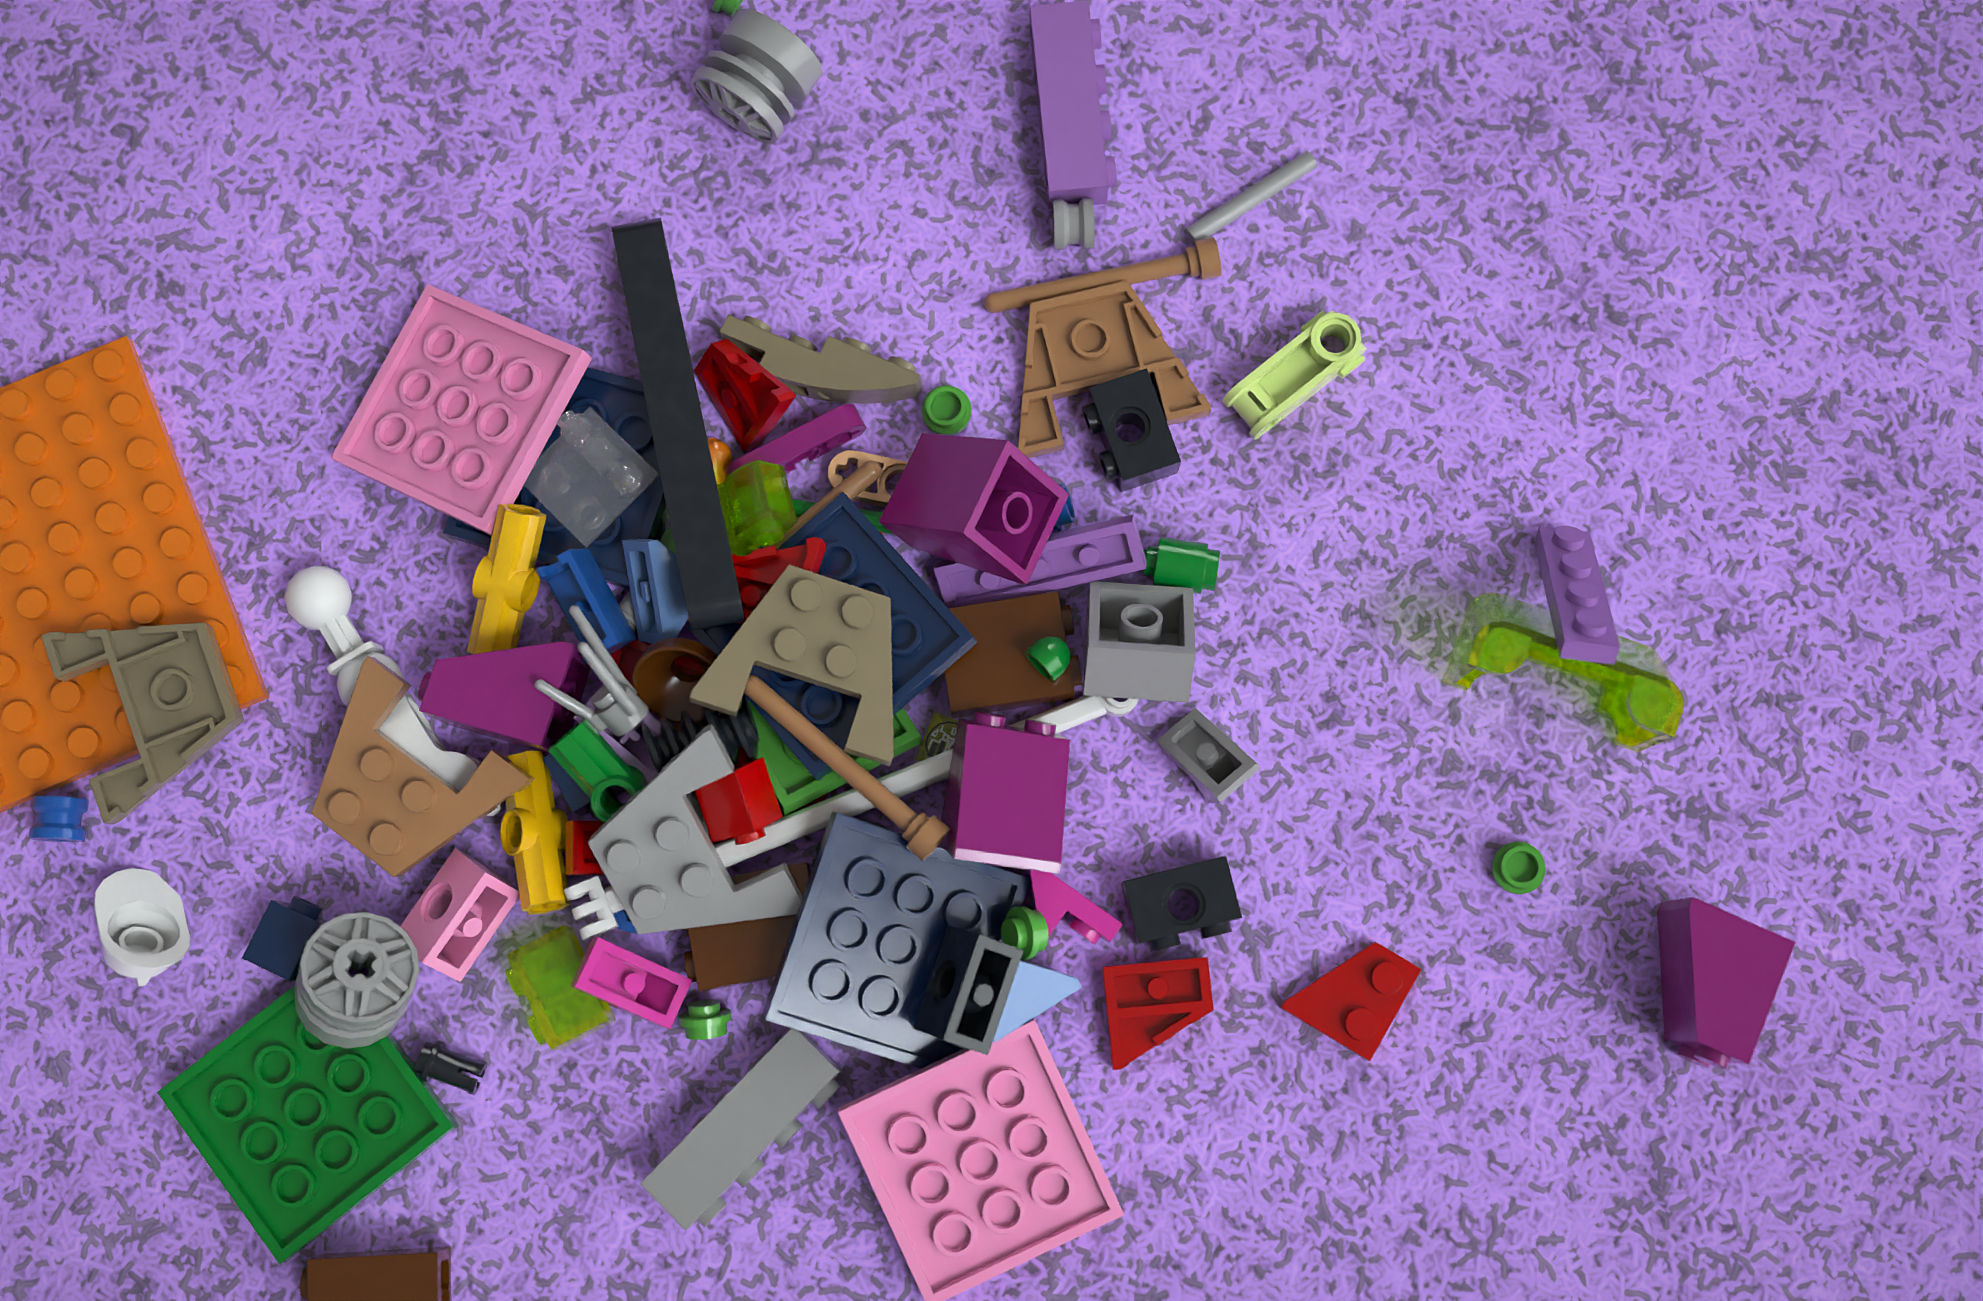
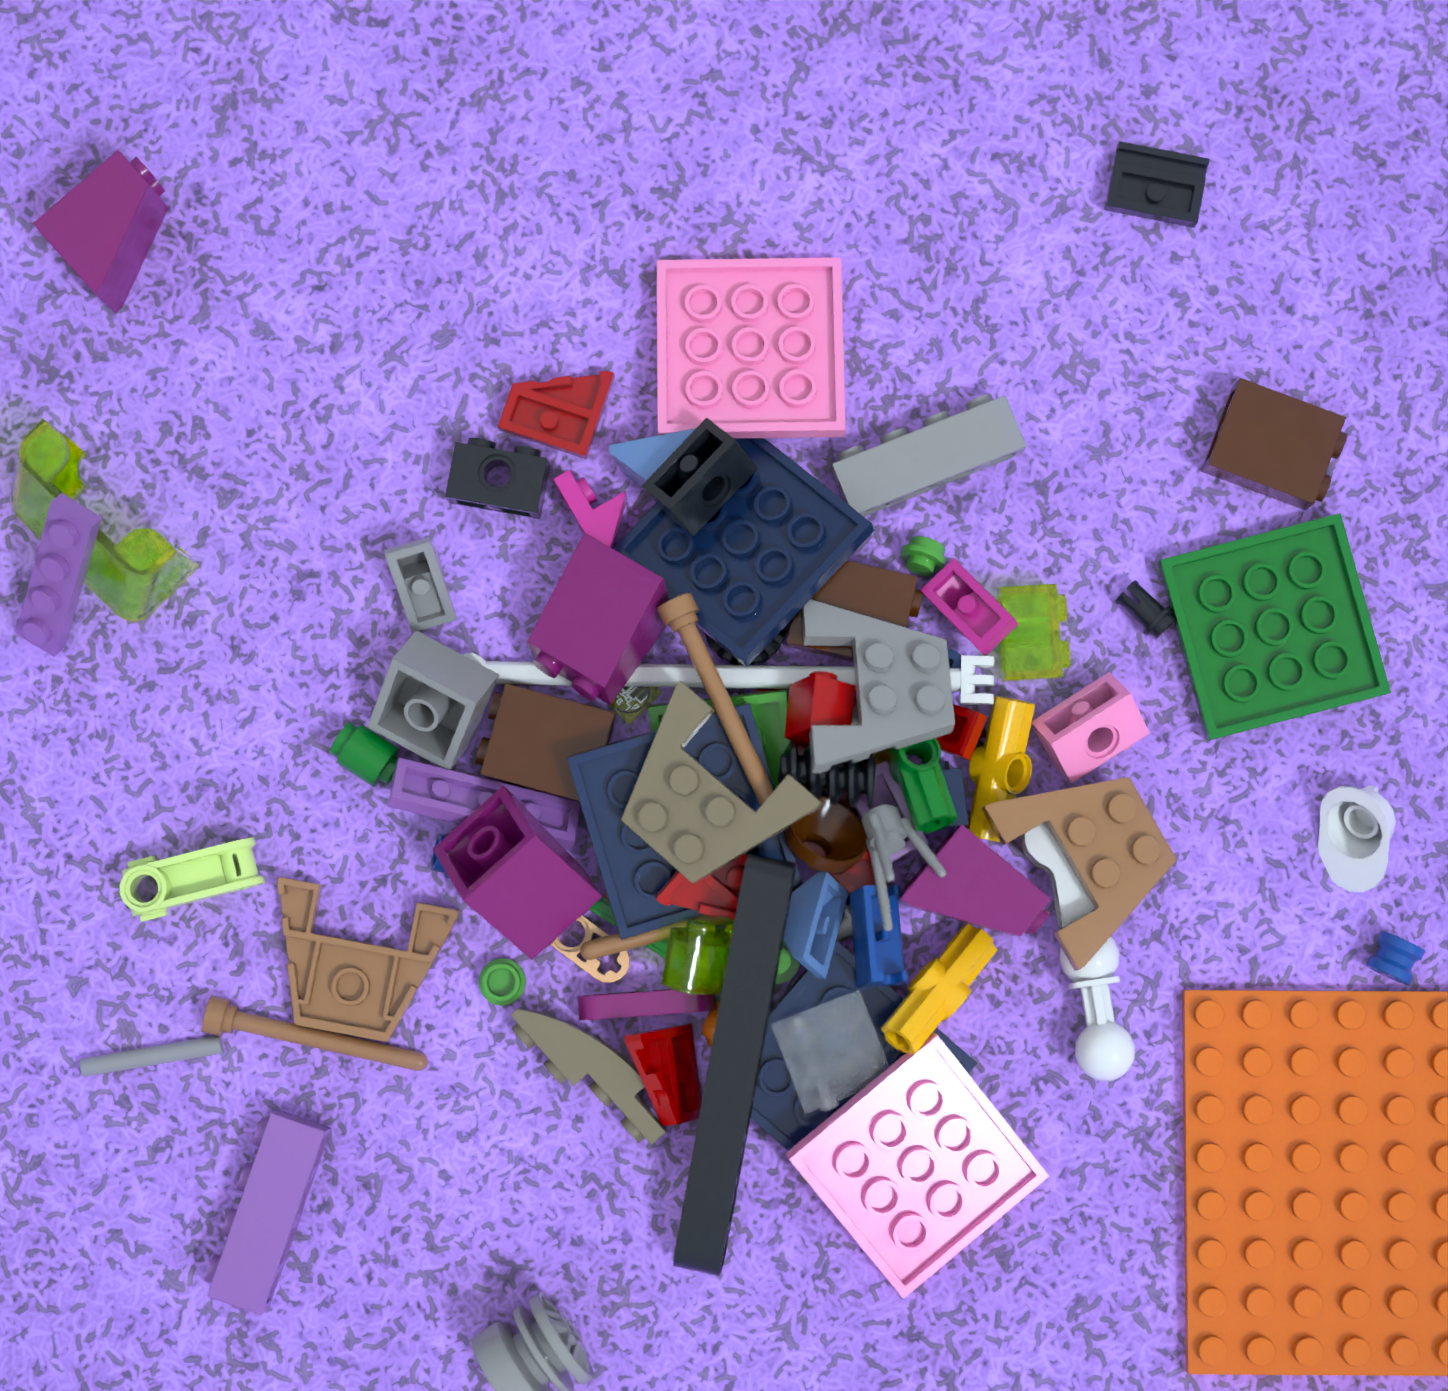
camera: 155 degrees left, 5 degrees up
dark tan wing [41,623,245,825] -> none
dark blue brick [242,896,328,981] -> none
light grey wheel [294,912,419,1048] -> none
bright green plate [1001,906,1048,960] -> none
green hinge [1024,636,1070,682] -> none
light grey wheel [1052,198,1095,250] -> none
black brick [1082,368,1181,492] -> none
red wing [1279,942,1422,1061] -> none
bright green plate [1491,842,1546,894] -> none

